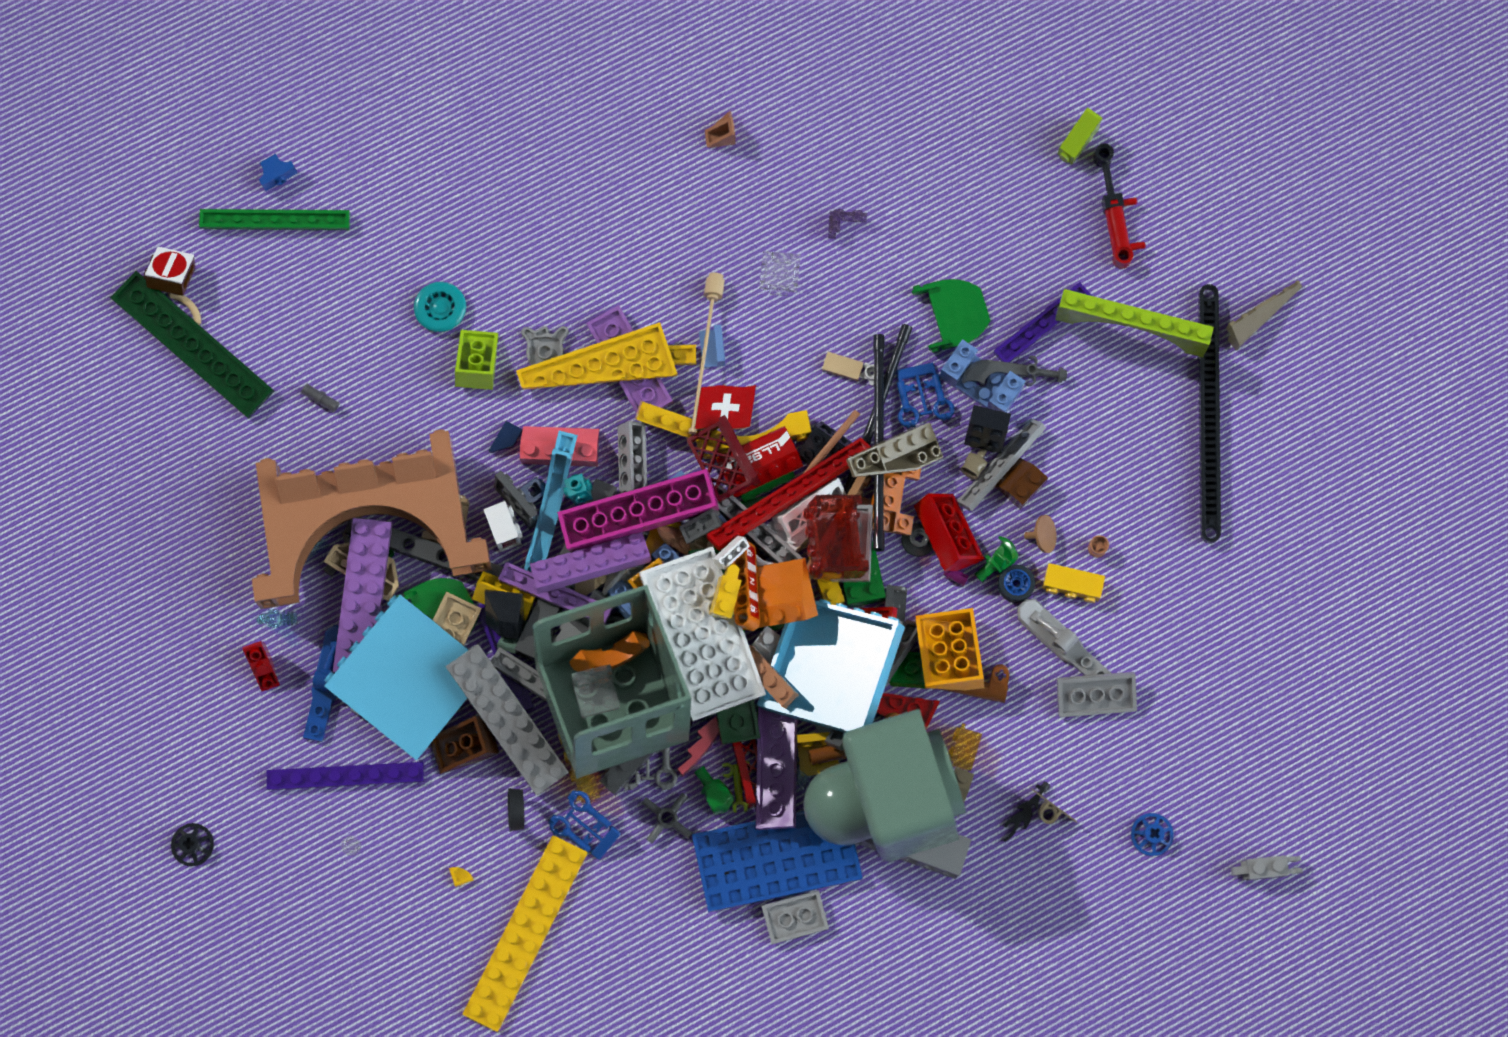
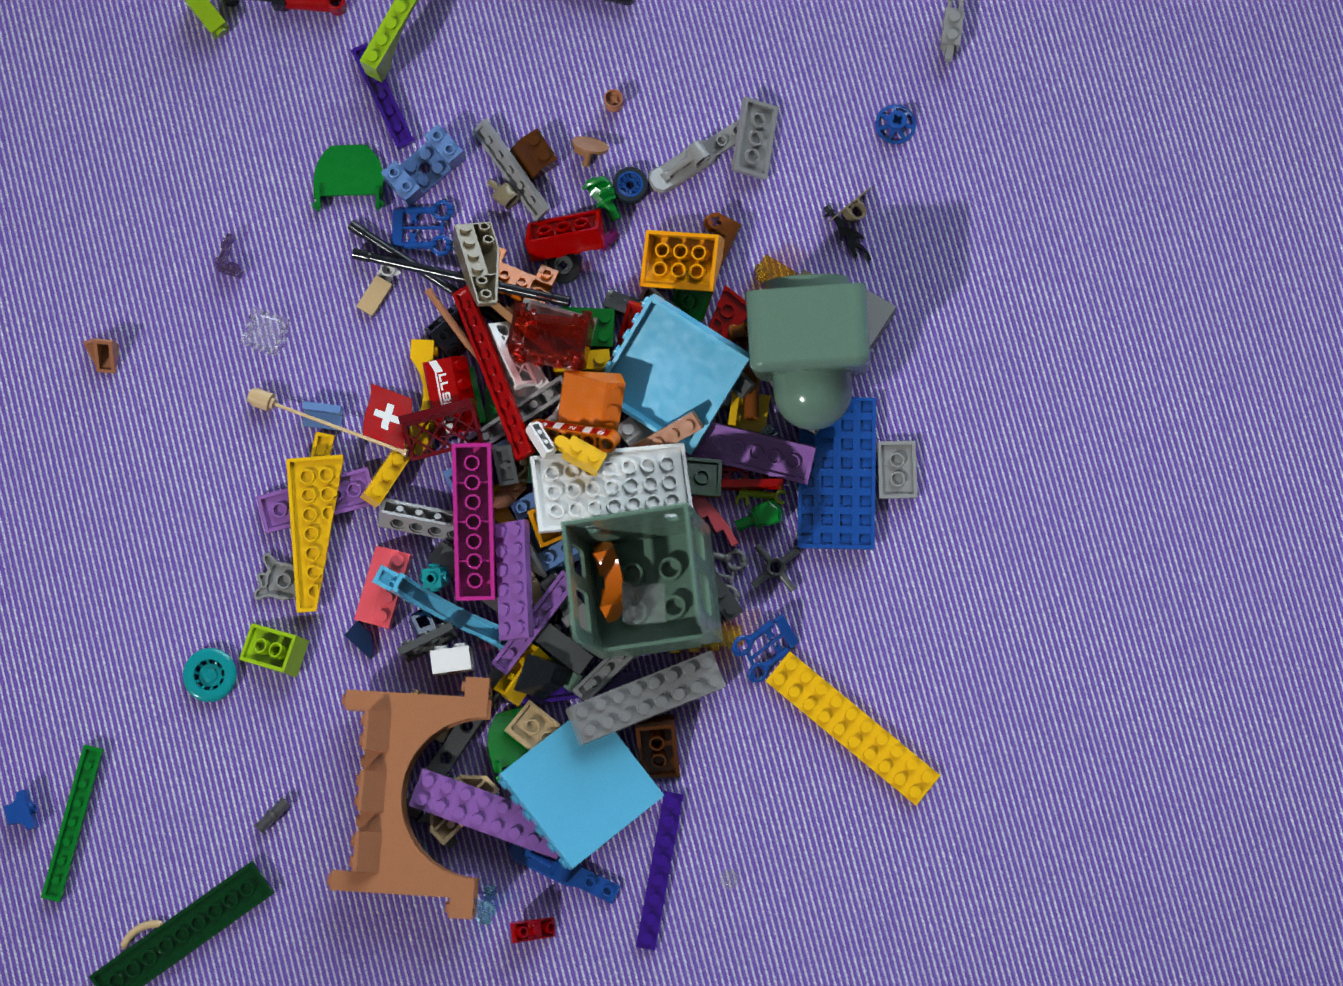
camera: 75 degrees left, 5 degrees up
piece [144,247,196,296] -> none
yellow tile [449,867,474,887] -> none
black tyre [508,788,524,832] -> none
dark grey sword [962,355,1067,387] -> none
black brick [964,405,1011,453] -> none
yellow brick [1042,563,1105,603] -> none

